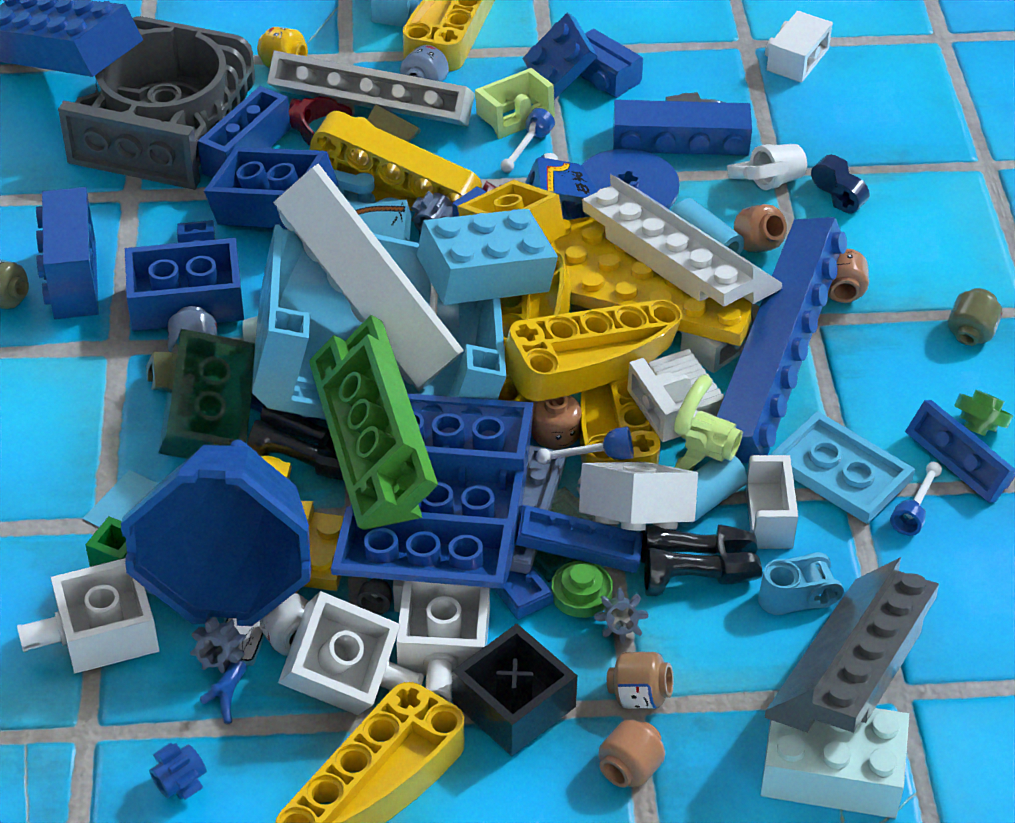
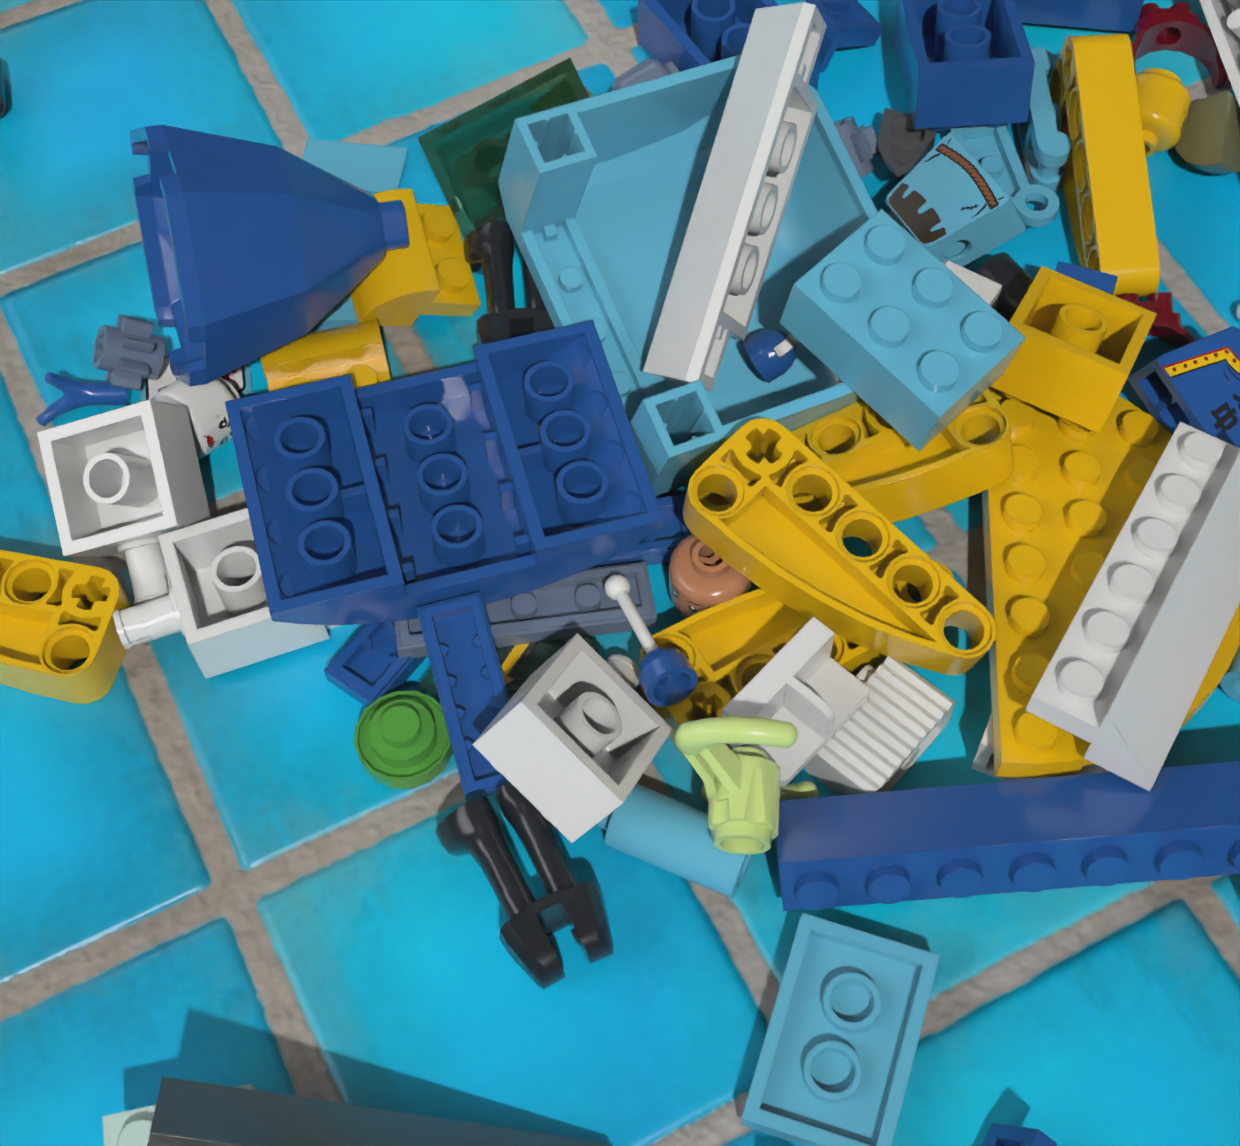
camera: 70 degrees right, 15 degrees up
white brick [17,558,159,674] -> none
bright green slope [309,315,438,530] -> none
sand blue gear [411,191,452,231] -> none
black brick [452,624,578,756] -> none
sand blue gear [594,588,648,644] -> none
nougat head [598,720,665,787] -> none
medium nougat head [607,652,674,709] -> none
white panel [745,455,798,549] -> none
medium azure piece [758,552,844,615] -> none

